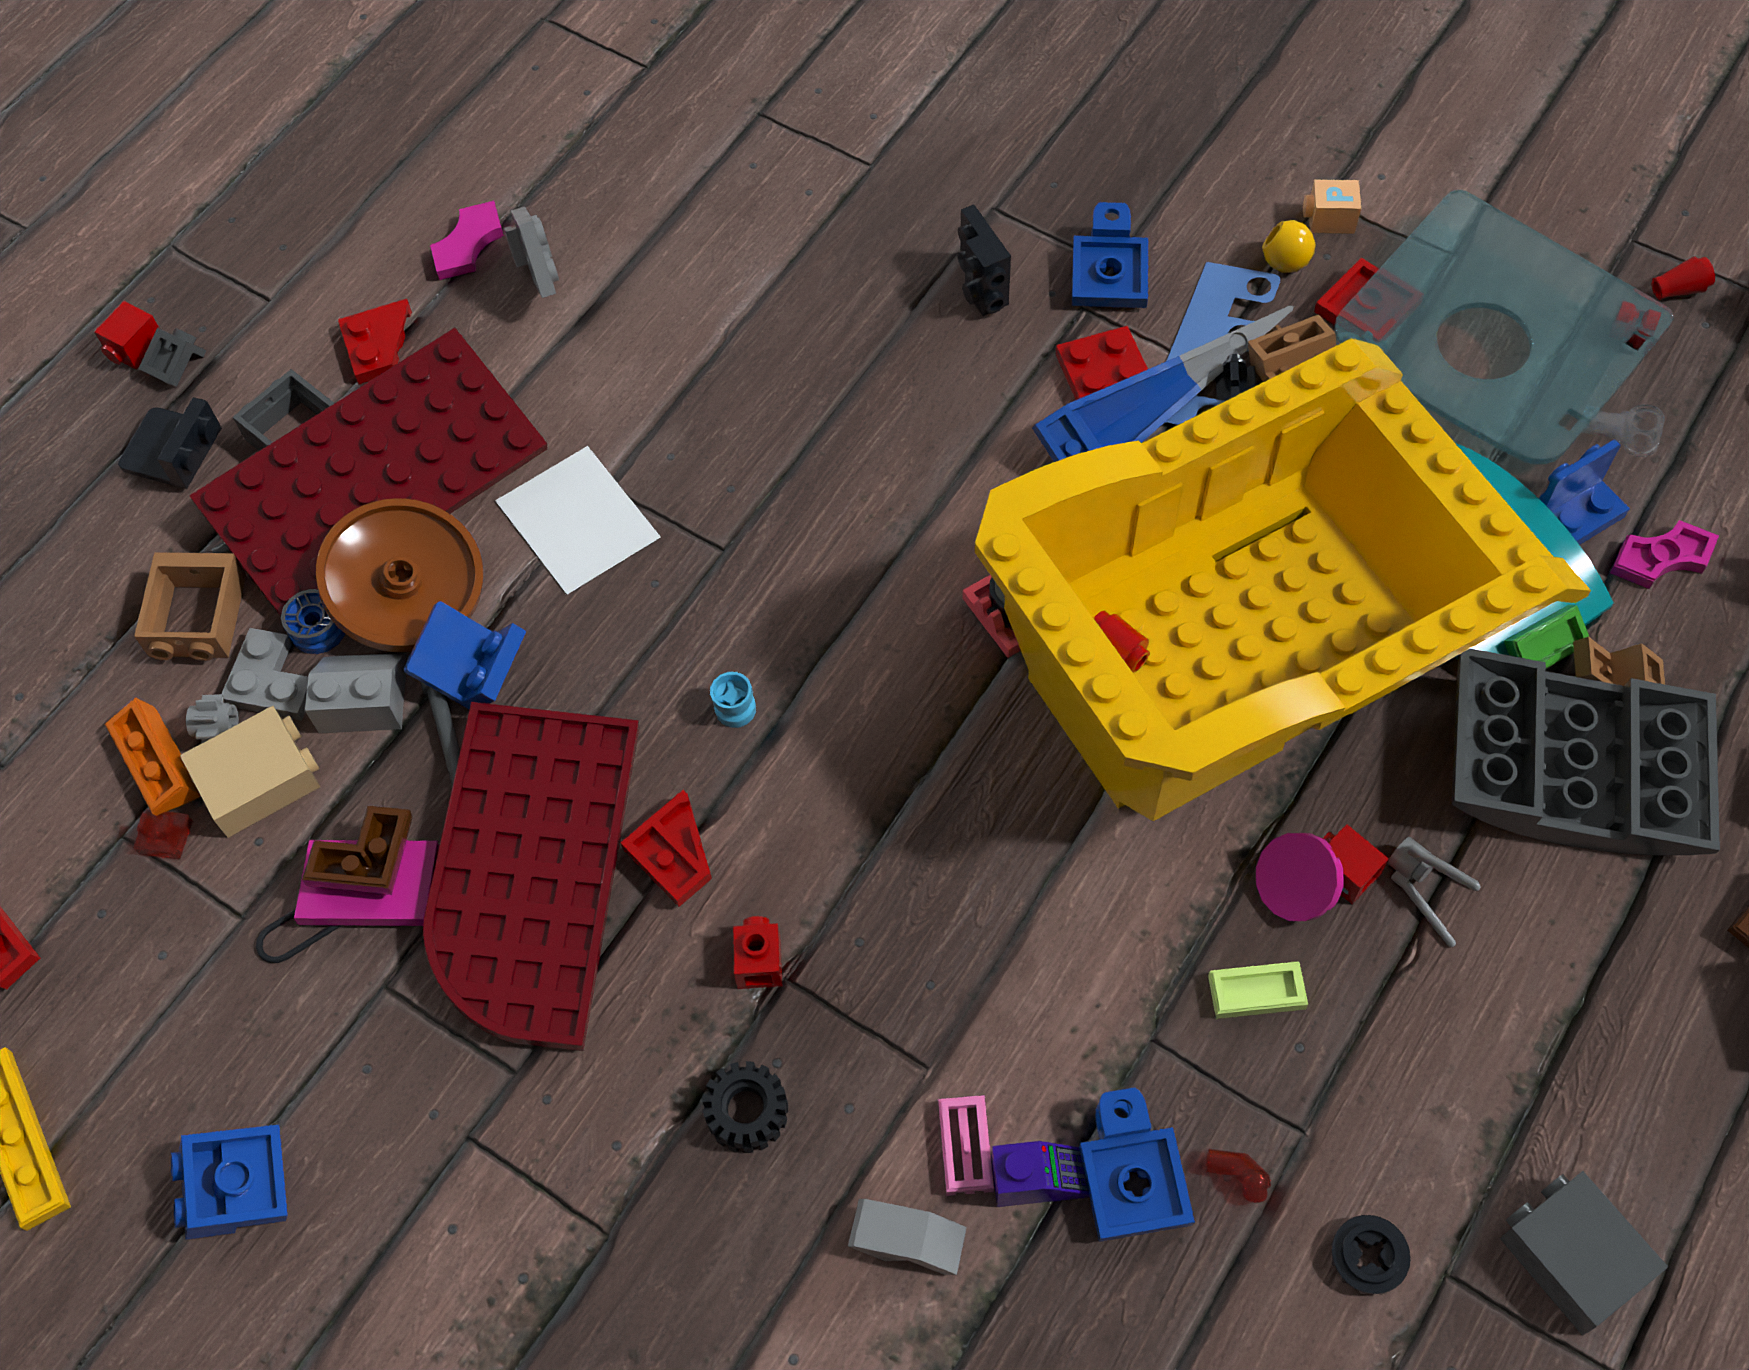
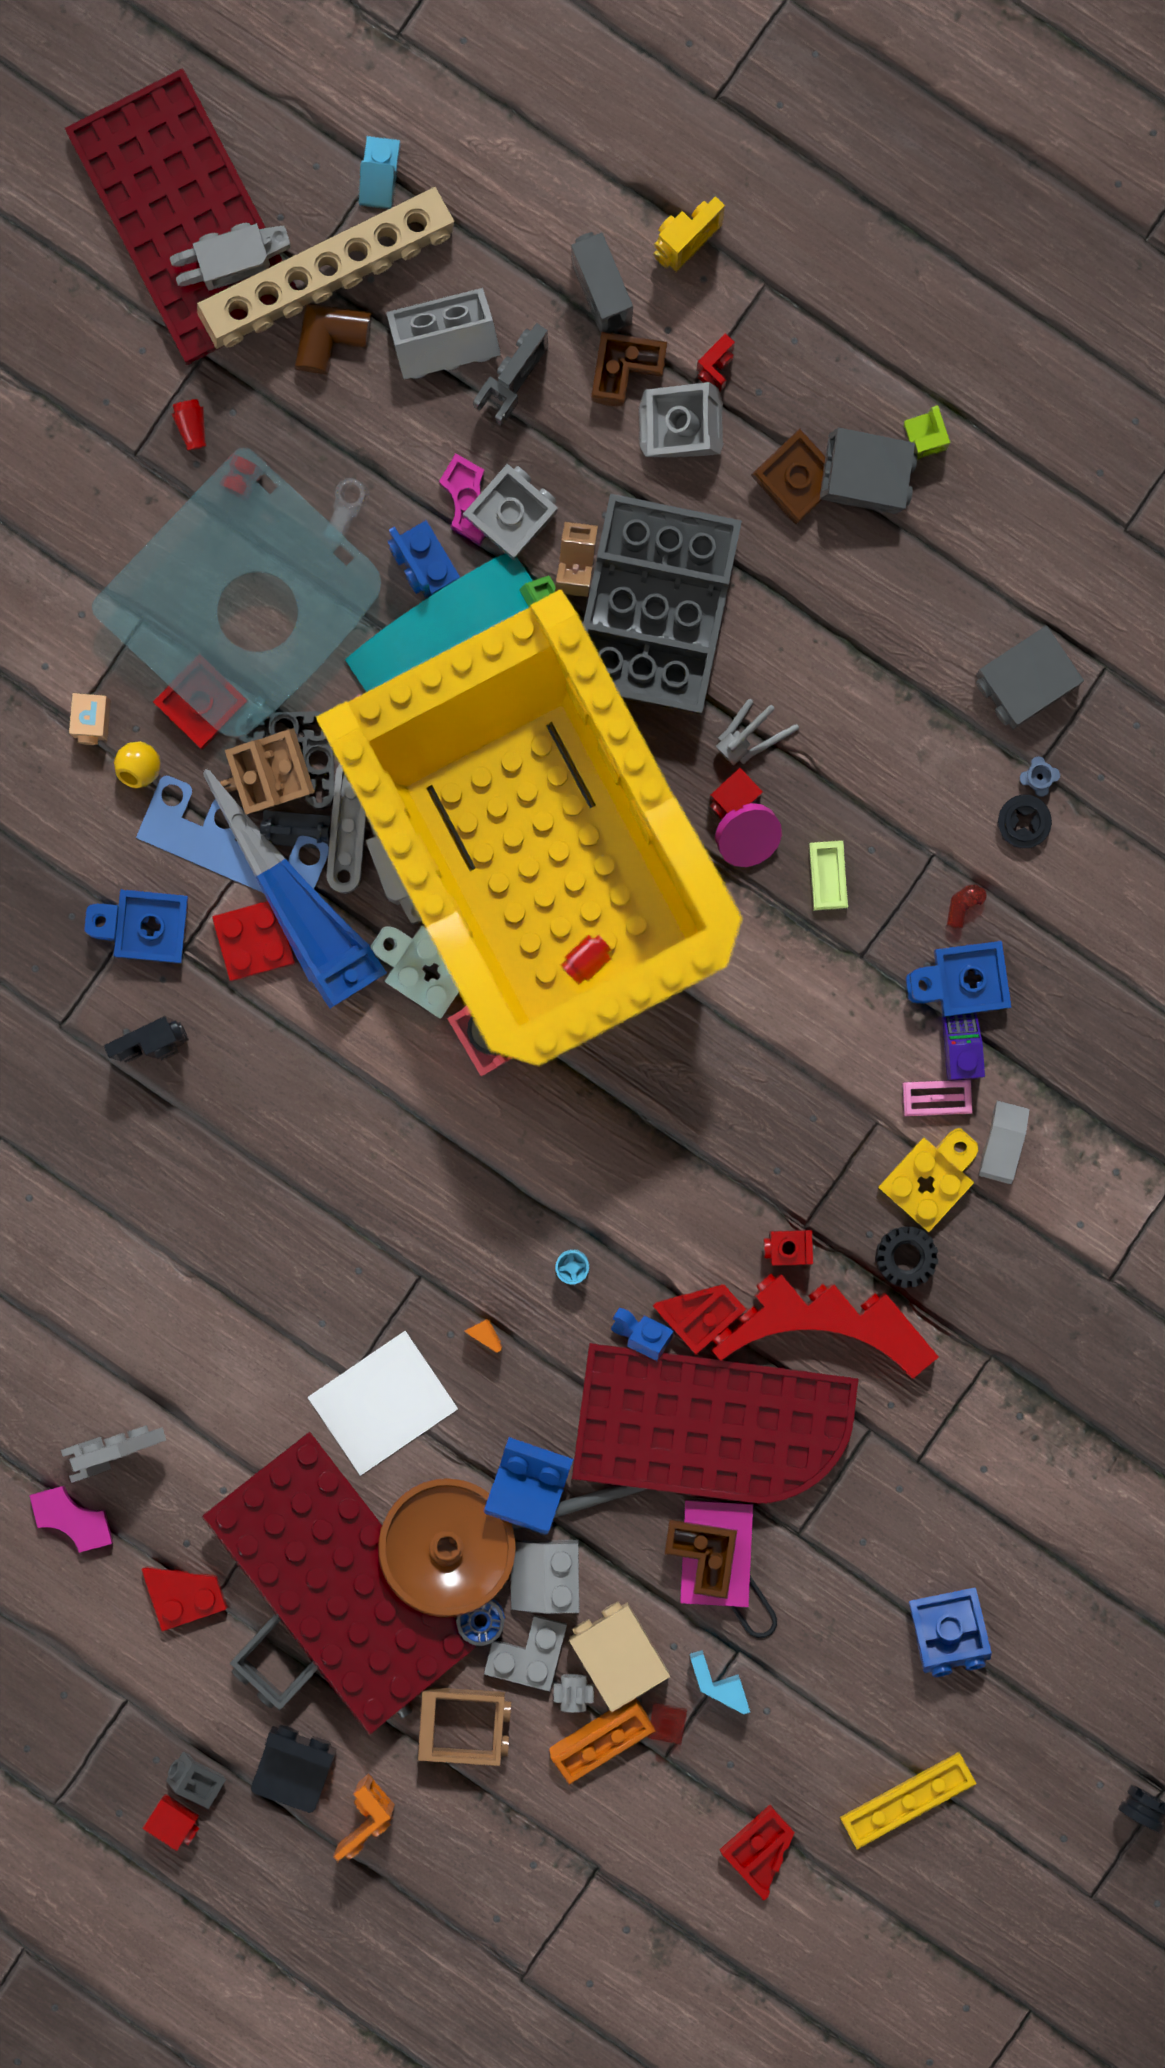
camera: 90 degrees left, 25 degrees up
none -> orange bracket [333,1774,395,1862]
none -> light grey plate [463,464,558,560]
none -> orange slope [464,1319,503,1353]
none -> blue plate [611,1308,674,1361]
none -> medium azure slope [690,1650,750,1714]
none -> red arch [711,1274,939,1379]
none -> yellow plate [878,1128,978,1232]
none -> sand blue plate [1020,757,1060,797]

